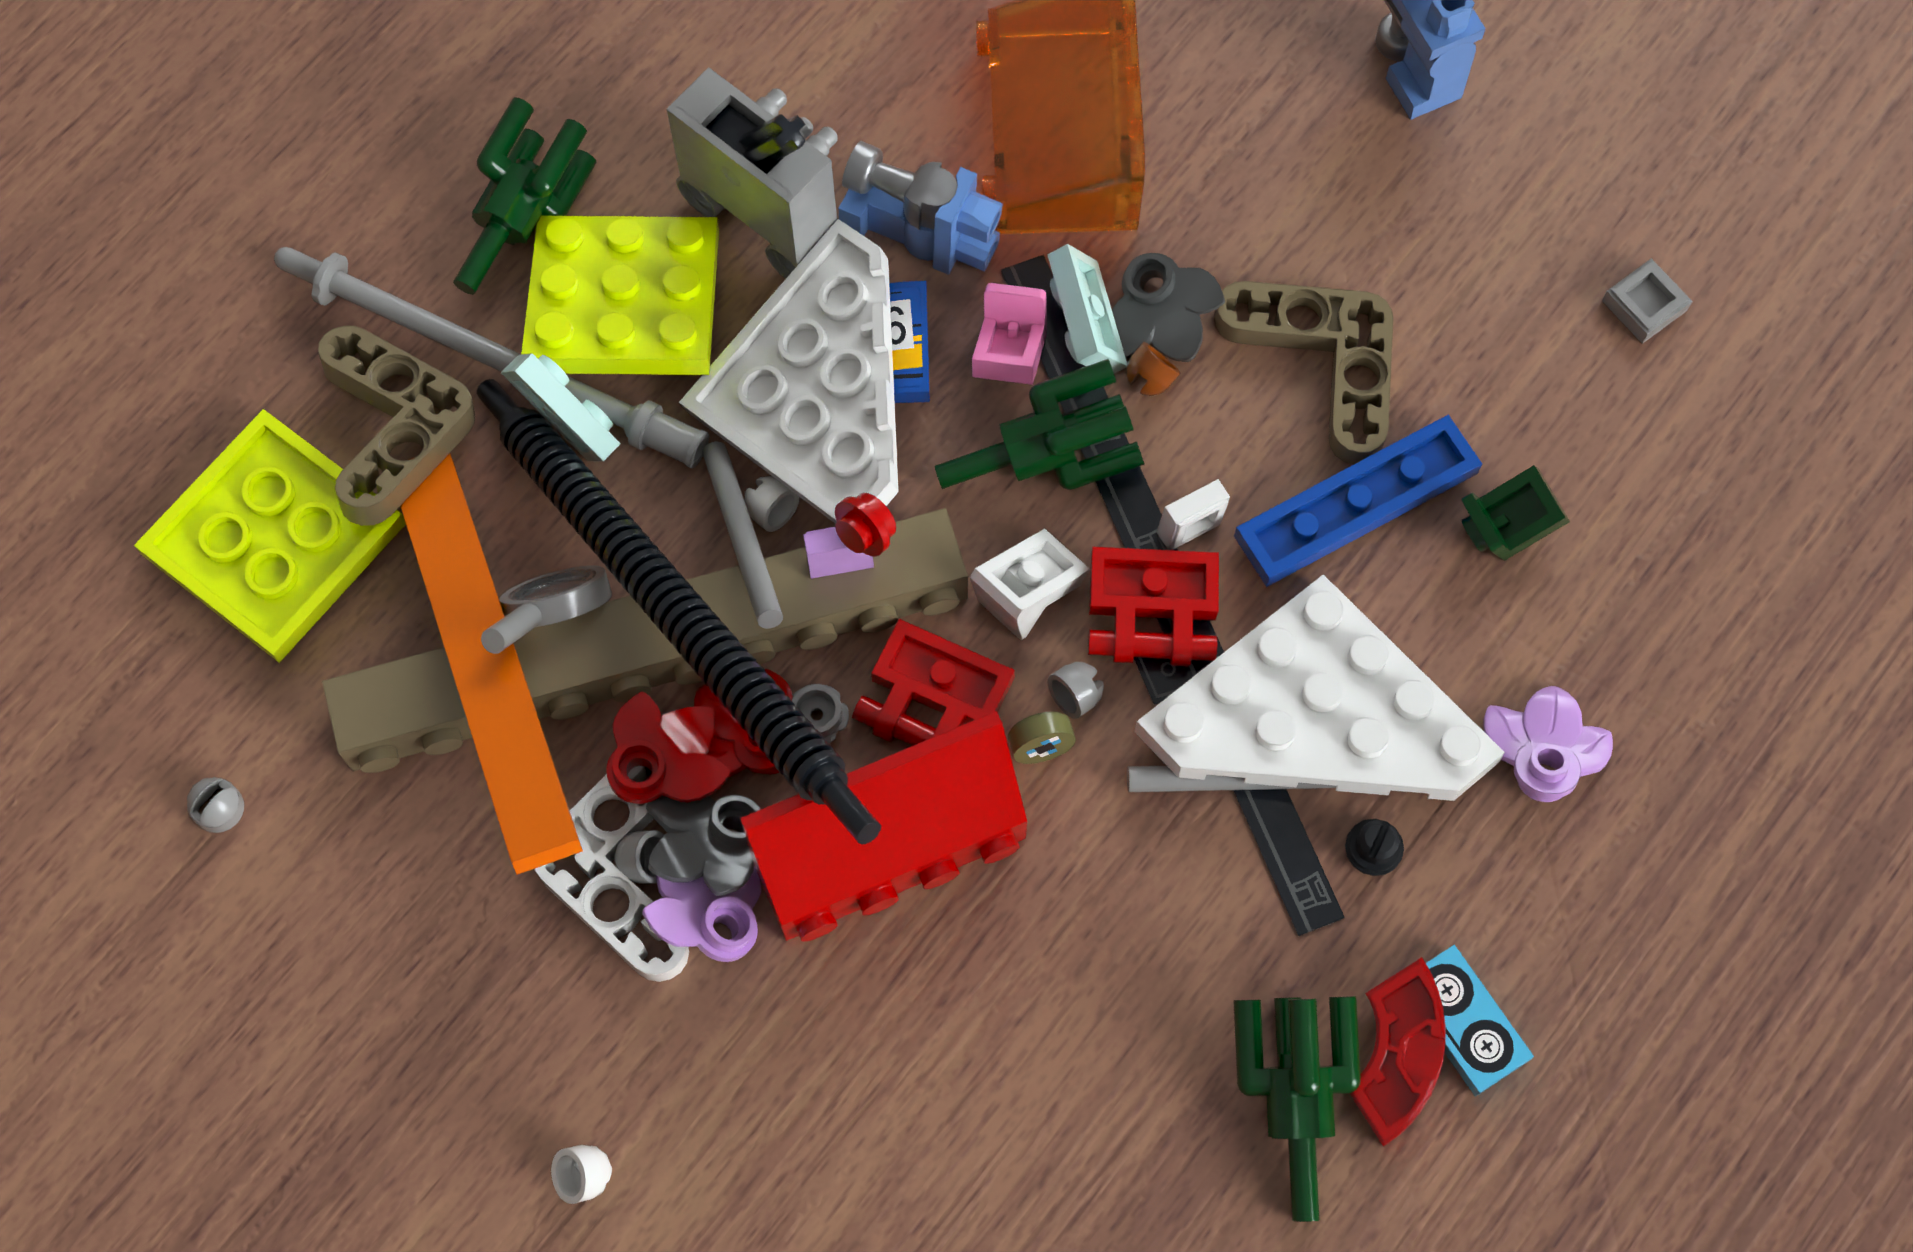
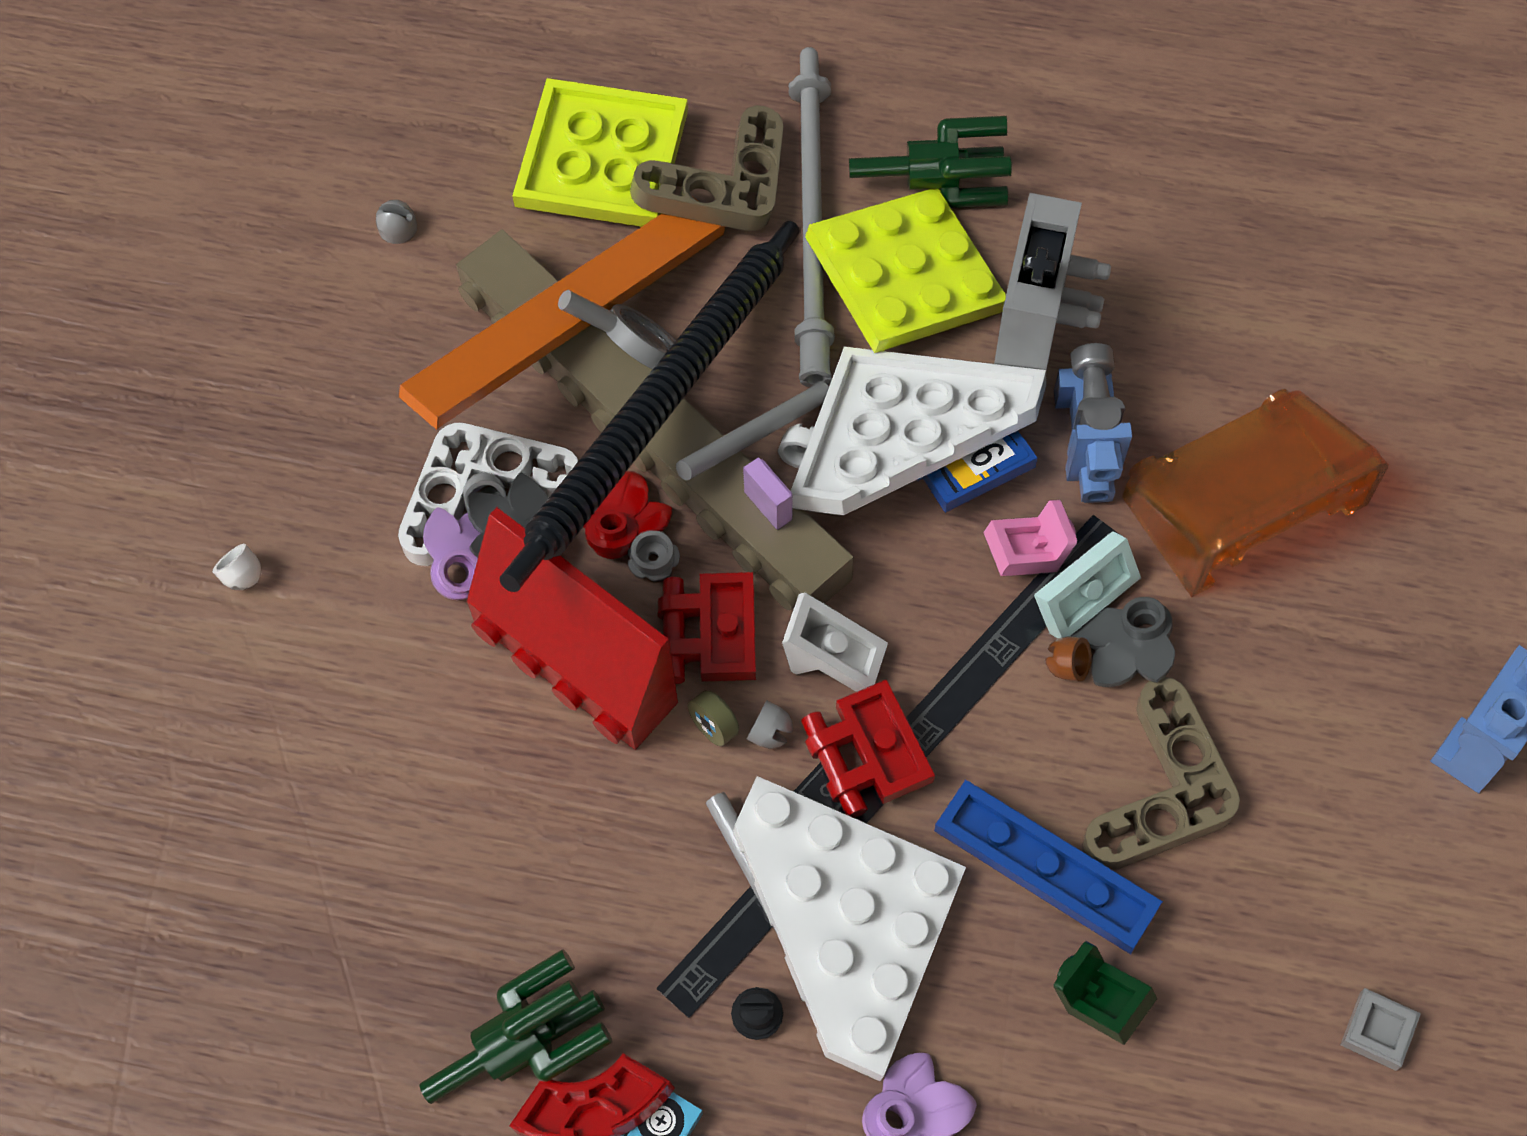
camera: 65 degrees right, 5 degrees down
light aqua plate [501,353,621,461] -> none
red plate [606,691,731,804] -> none
red plate [835,493,896,557] -> none
dark green plant [934,358,1145,490] -> none
white tile [1157,479,1230,550] -> none

